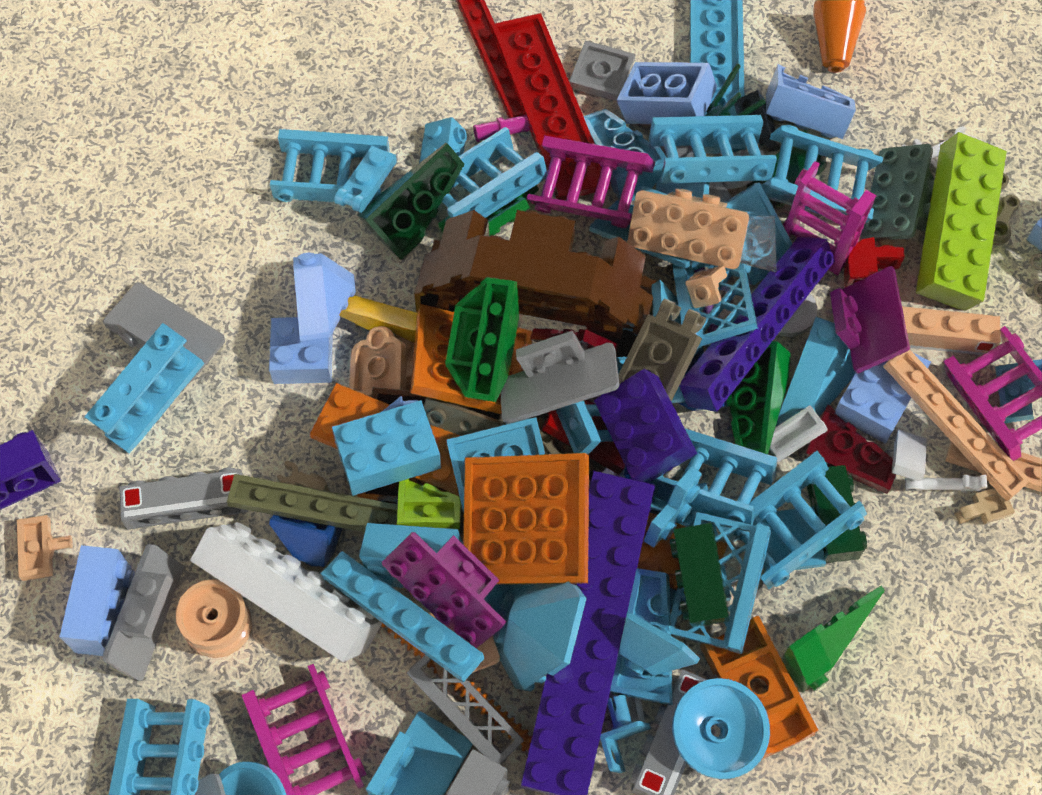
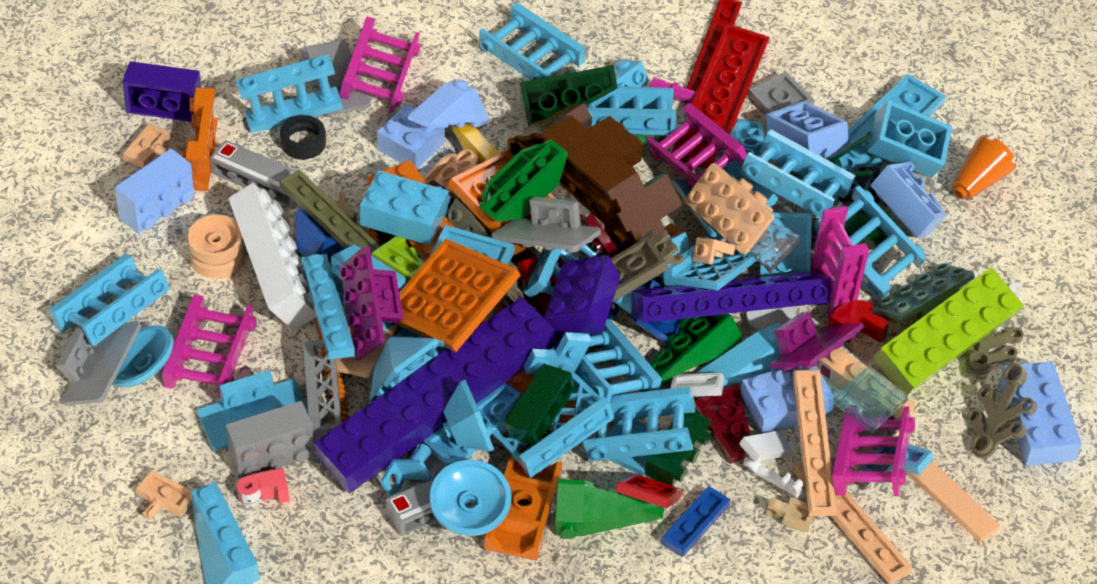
camera: 35 degrees right, 15 degrees down
light grey bracket [103,544,184,681] -> none
medium azure plate [334,146,397,213] -> none
none -> orange piece [182,88,218,191]
none -> black tyre [280,115,326,160]
none -> dark pink fence [339,16,421,113]
none -> red tile [616,473,684,509]
none -> blue plate [661,486,731,557]
none -> clear light blue tile [833,365,908,433]
none -> medium azure brick [867,100,952,178]

